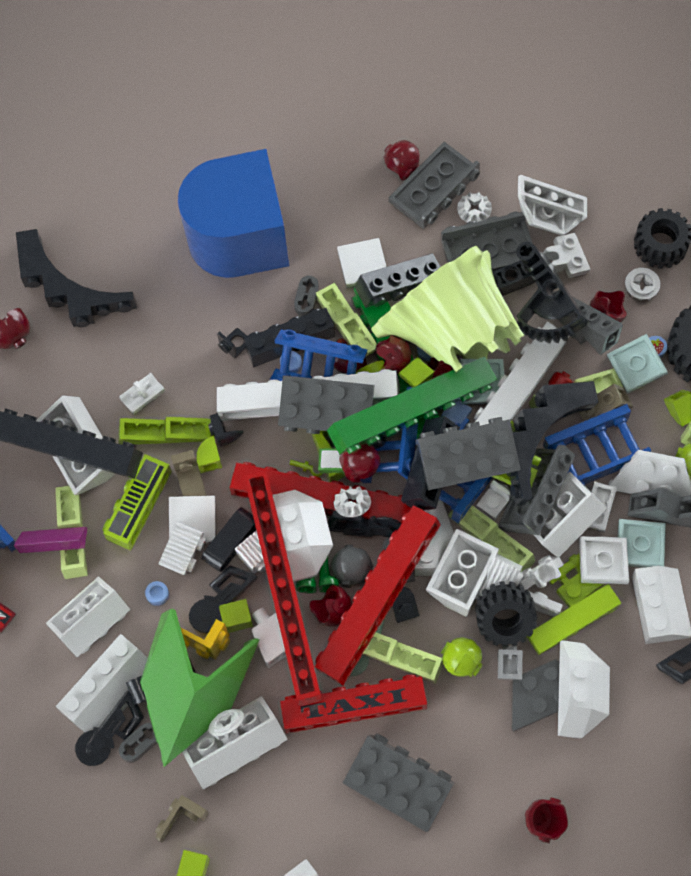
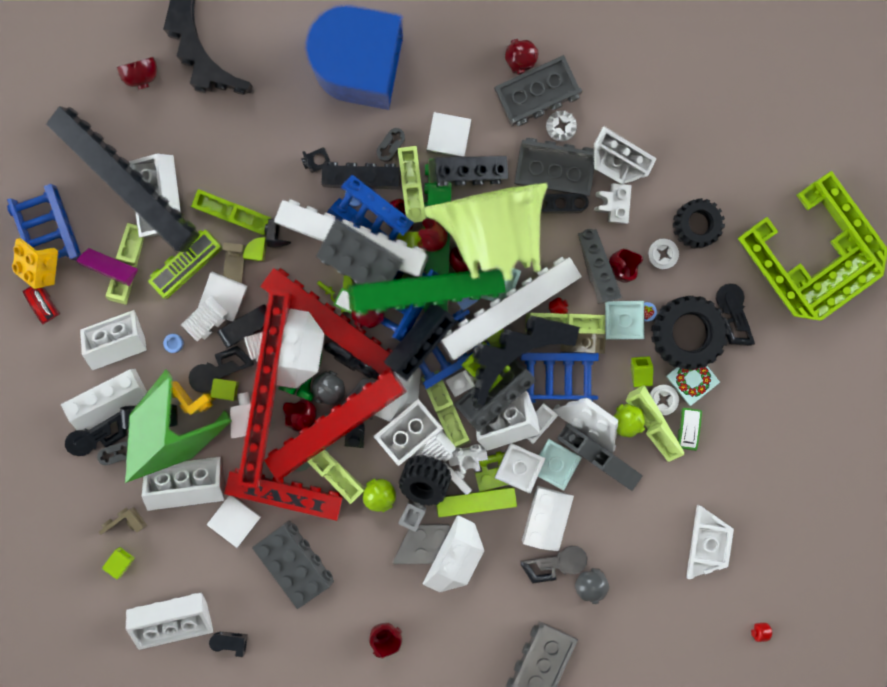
camera: 15 degrees right, 20 degrees up
white hips [119,373,165,415] -> none
white gear [209,709,246,740] -> none
white gear [334,486,371,517] -> none
lime brick [399,357,434,388] -> none
dark grey bracket [416,417,521,490] -> none
black arm [516,241,588,344] -> none
none -> white tile [207,495,261,548]

